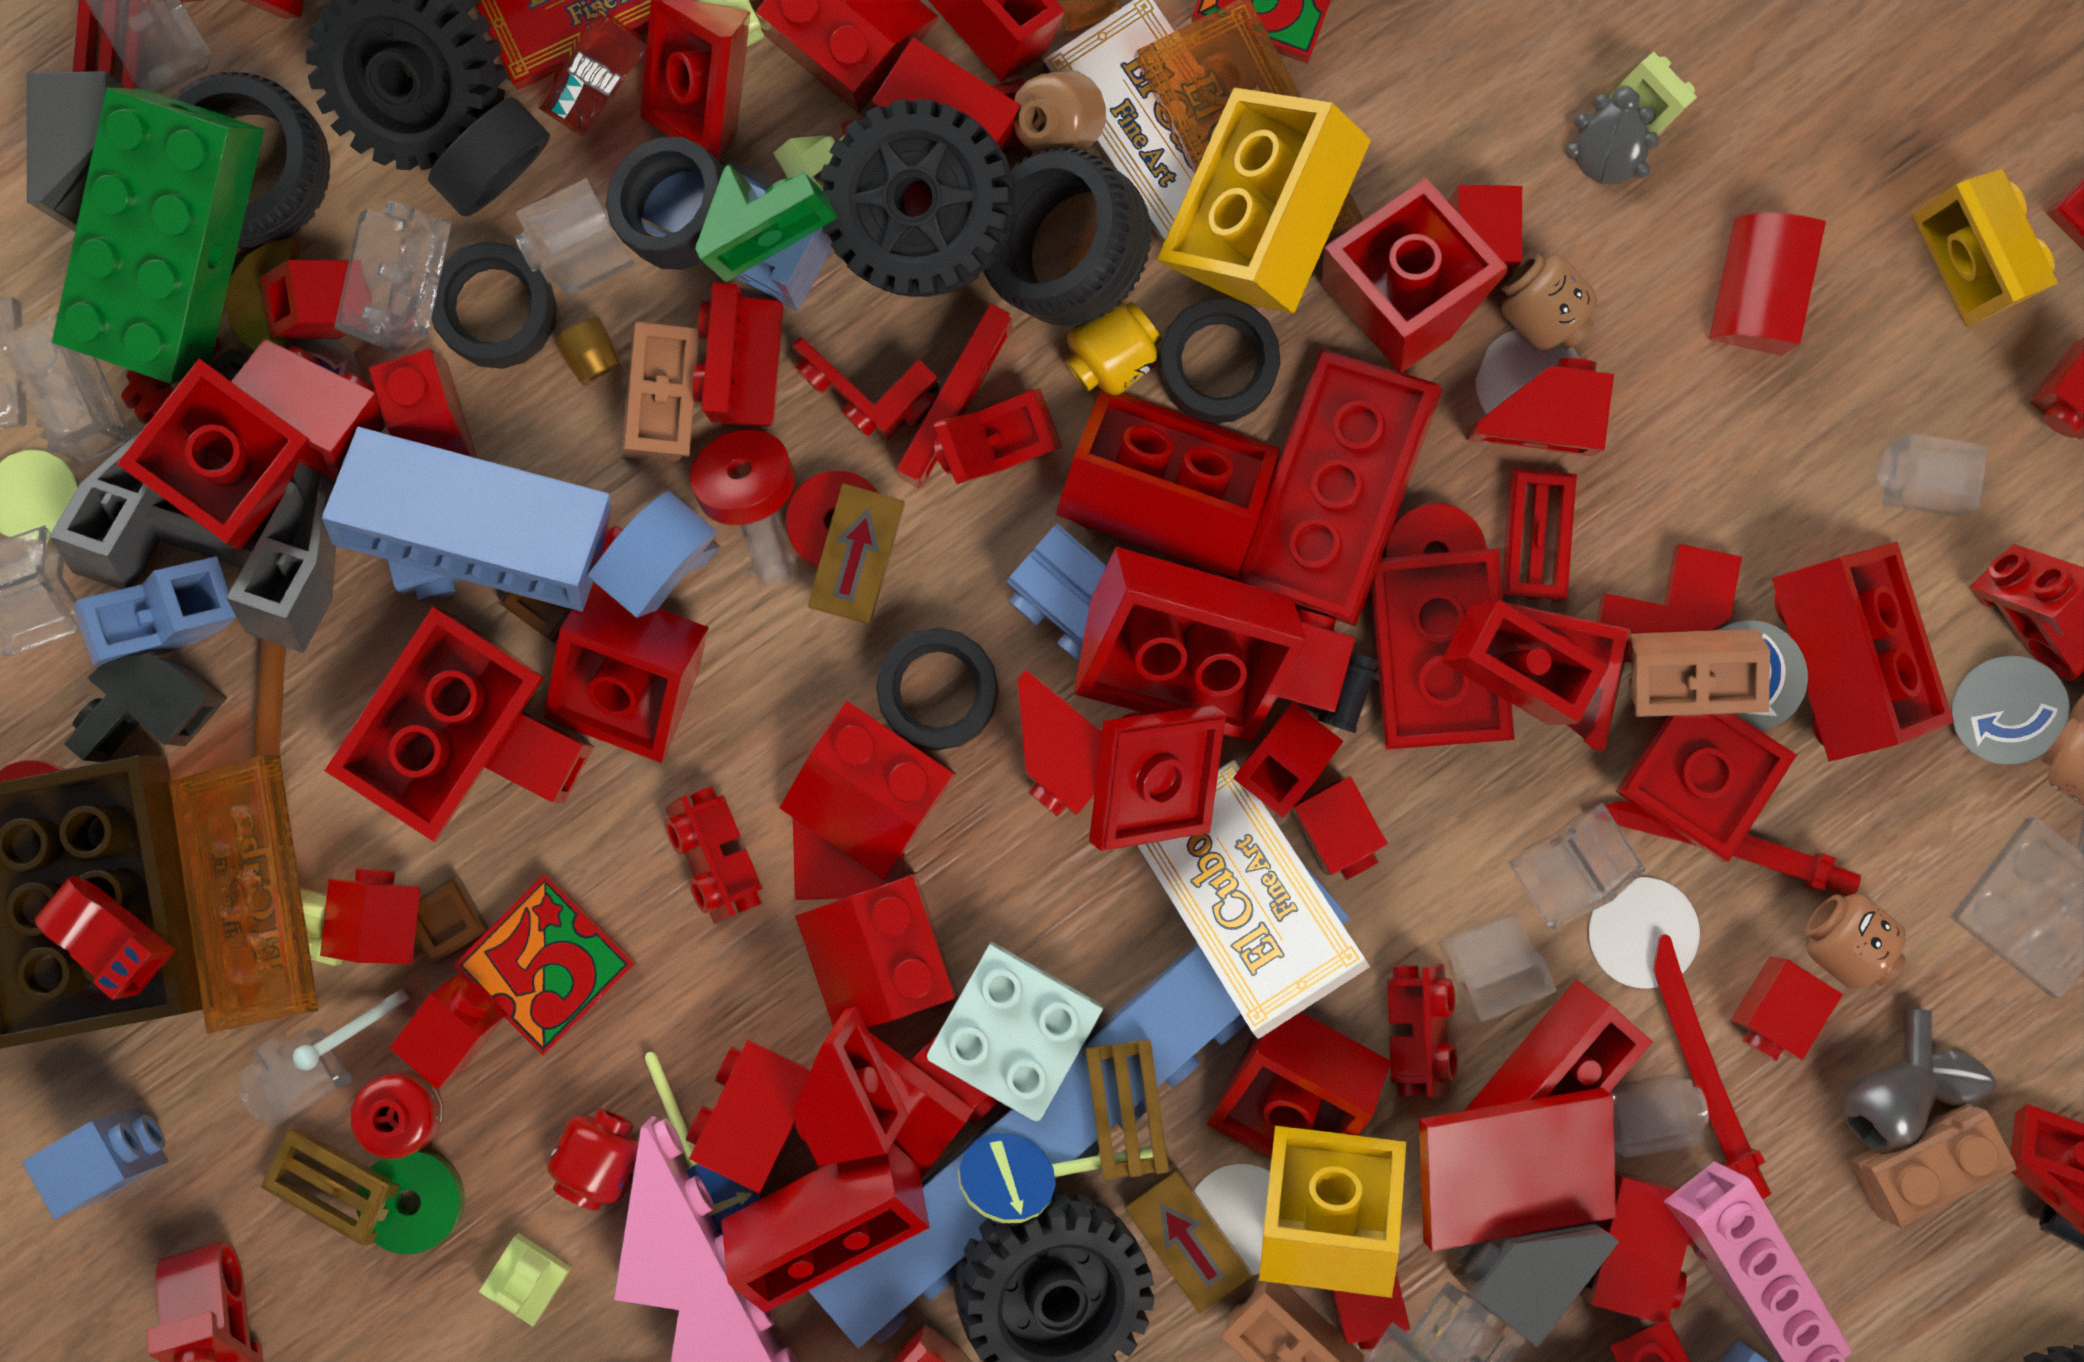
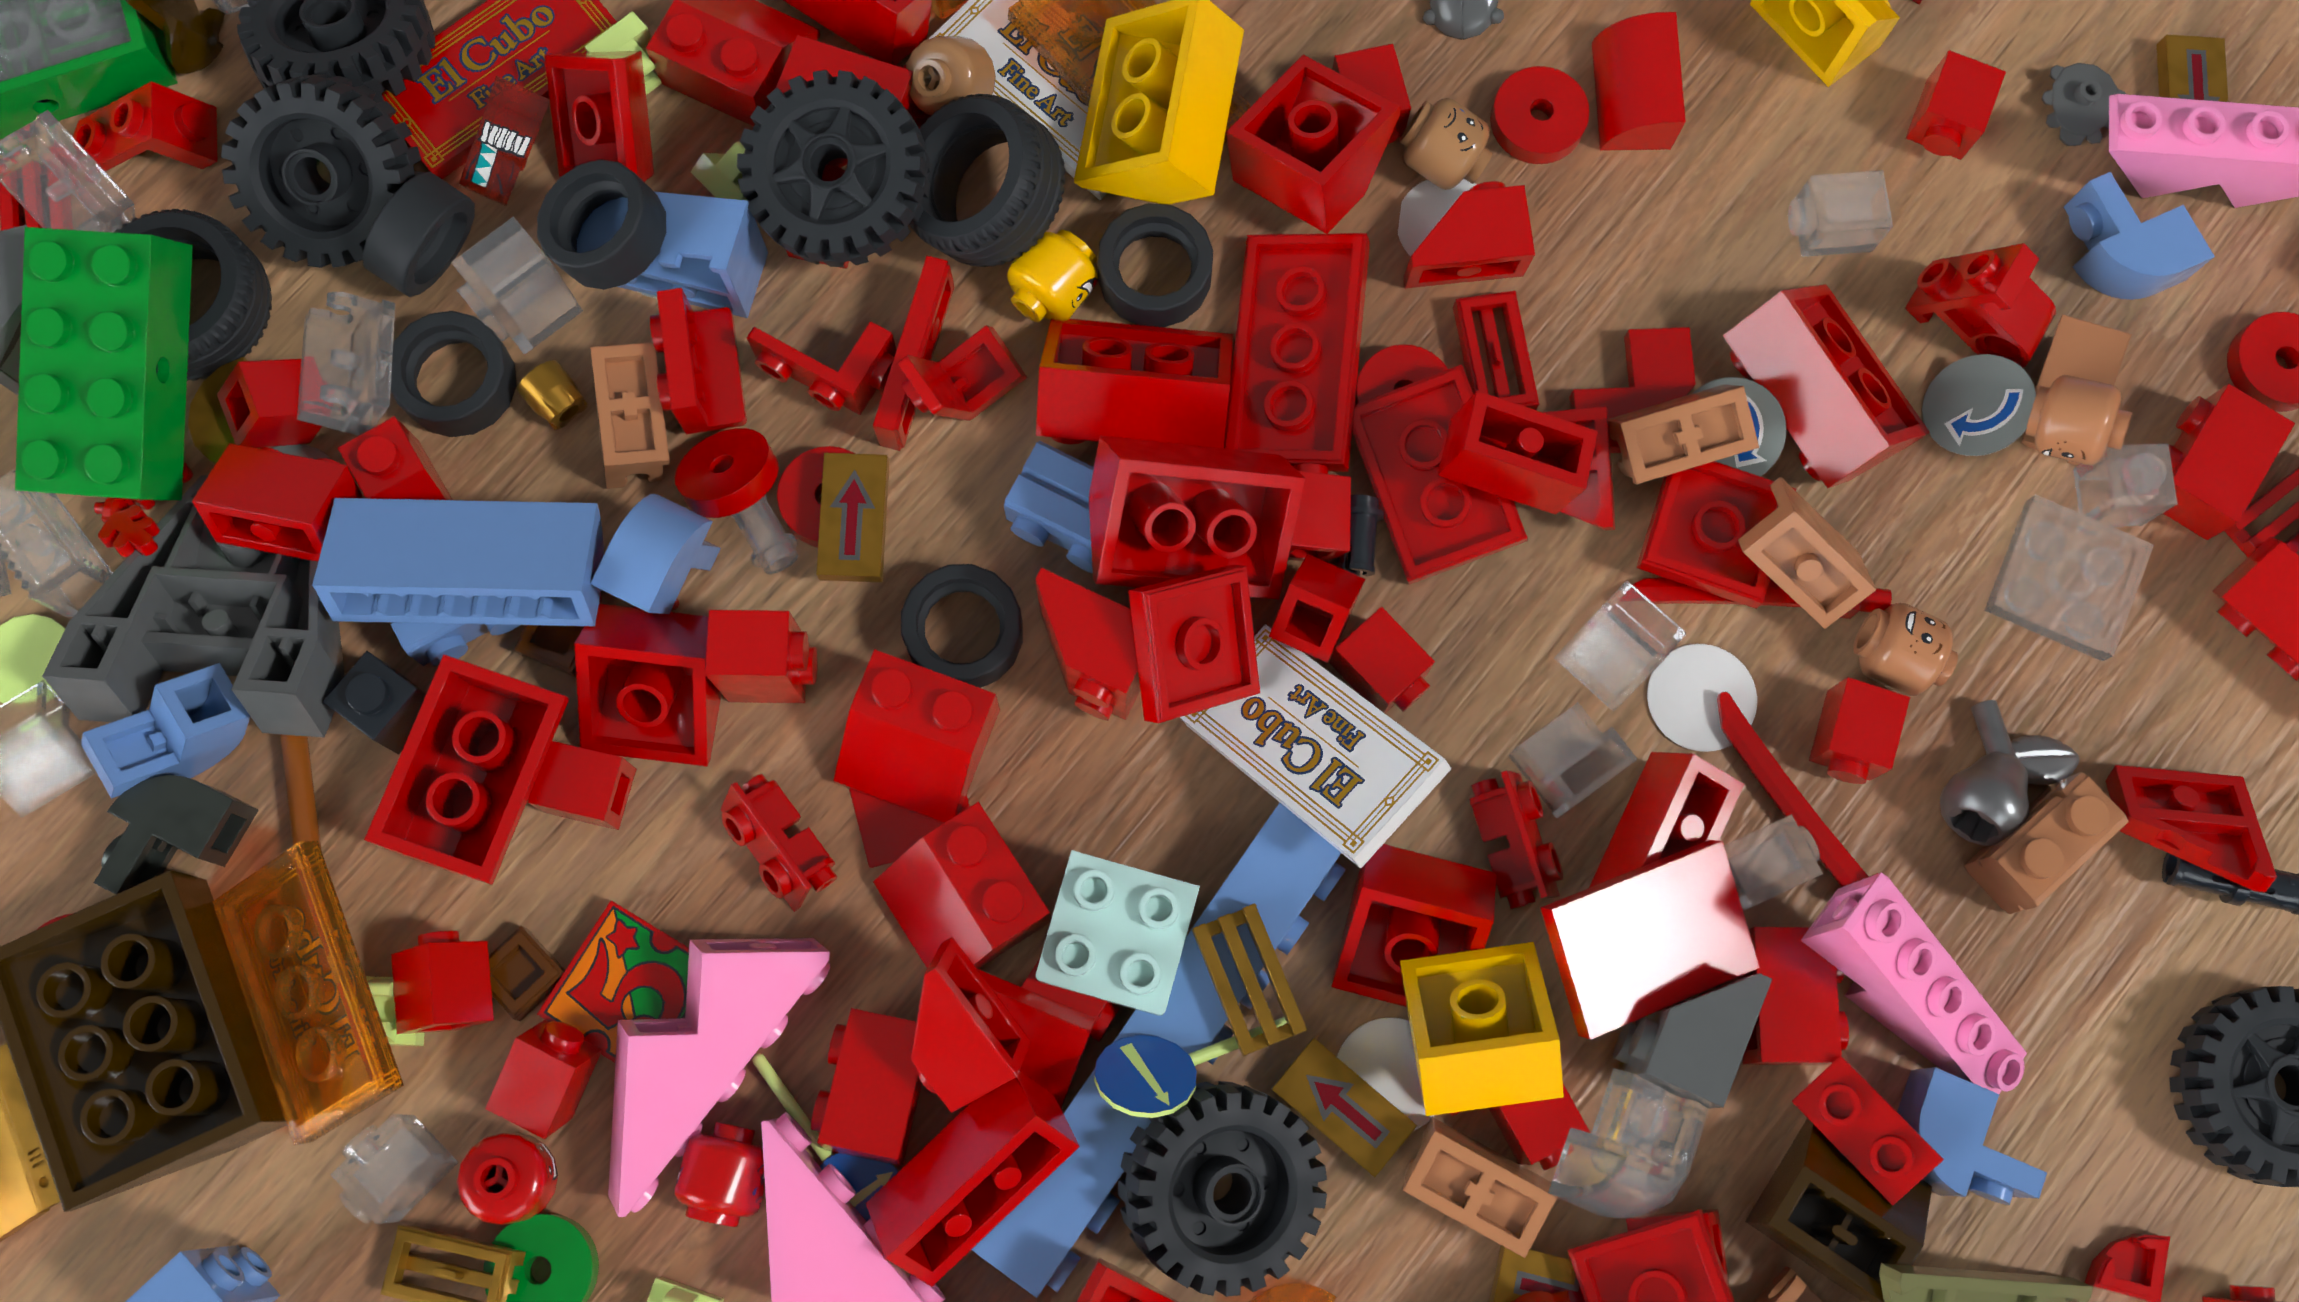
camera: 15 degrees left, 10 degrees down
red leg [35,876,176,1000] -> none
red slope [116,359,310,552] -> none
light aqua hinge [293,988,410,1071] -> none
green slope [695,164,838,282] -> none
none -> black brick [323,651,426,755]
none -> bright pink slope [608,938,830,1217]
none -> red brick [705,610,818,703]
none -> red piece [1490,66,1589,164]
none -> nougat panel [1738,477,1876,629]

